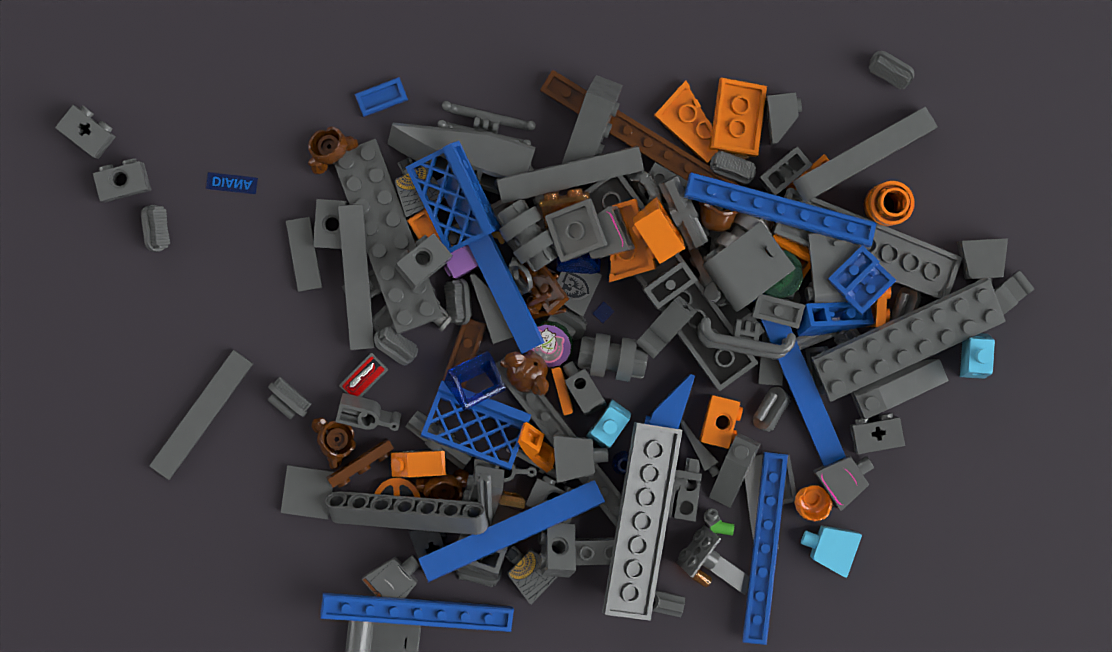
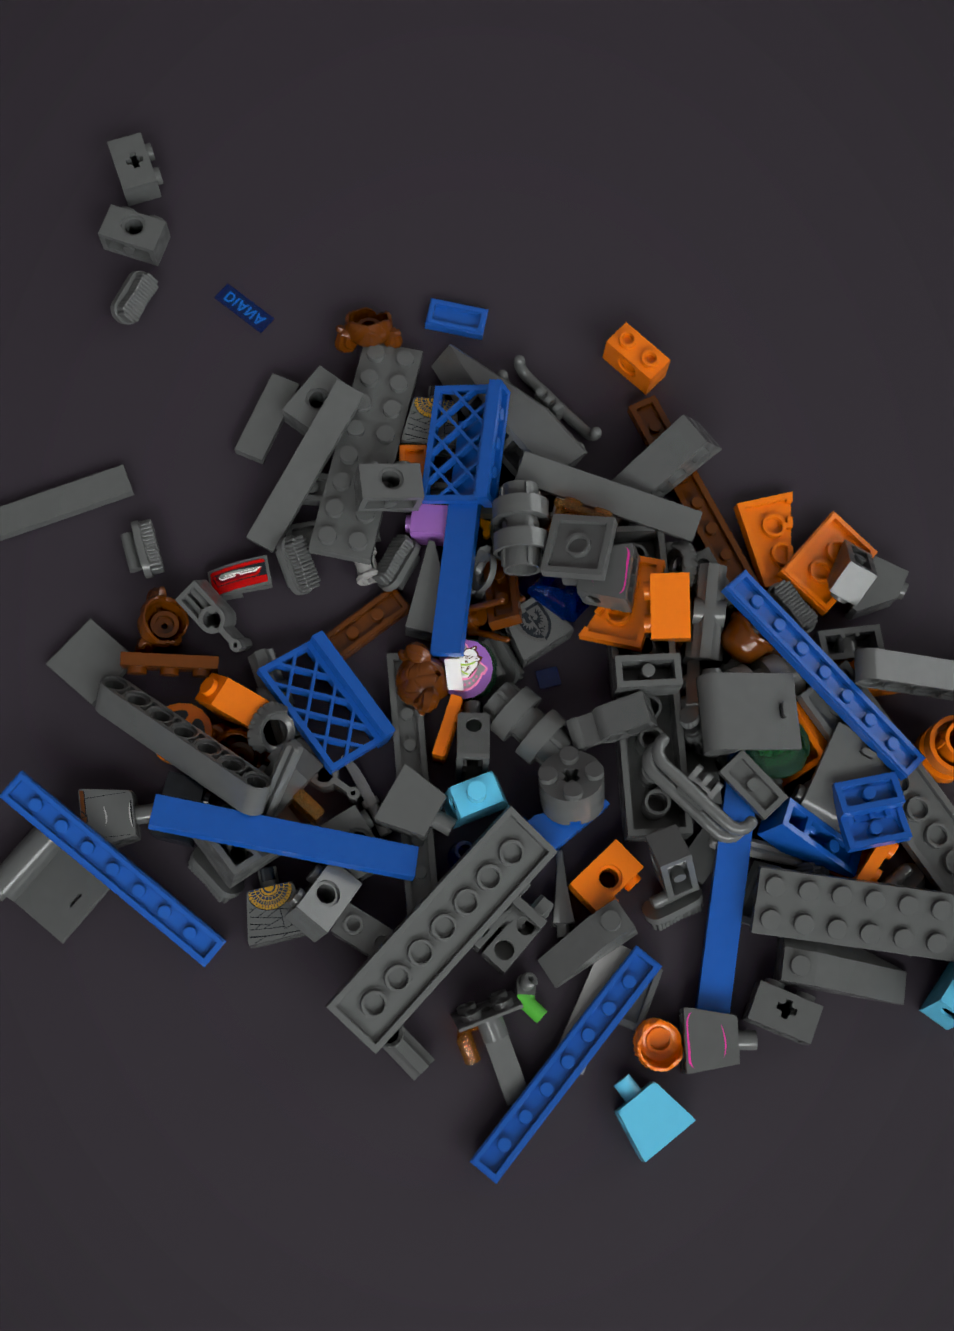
camera: 25 degrees right, 15 degrees down
clear blue tile [444,351,505,410] -> none
orange slope [518,422,555,473] -> none
none -> dark grey piece [247,702,295,754]
none -> white sticker [444,659,464,690]
none -> dark grey brick [538,746,605,825]
none -> orange brick [602,322,671,395]
none -> dark grey brick [645,824,699,902]
none -> slope [827,540,878,606]

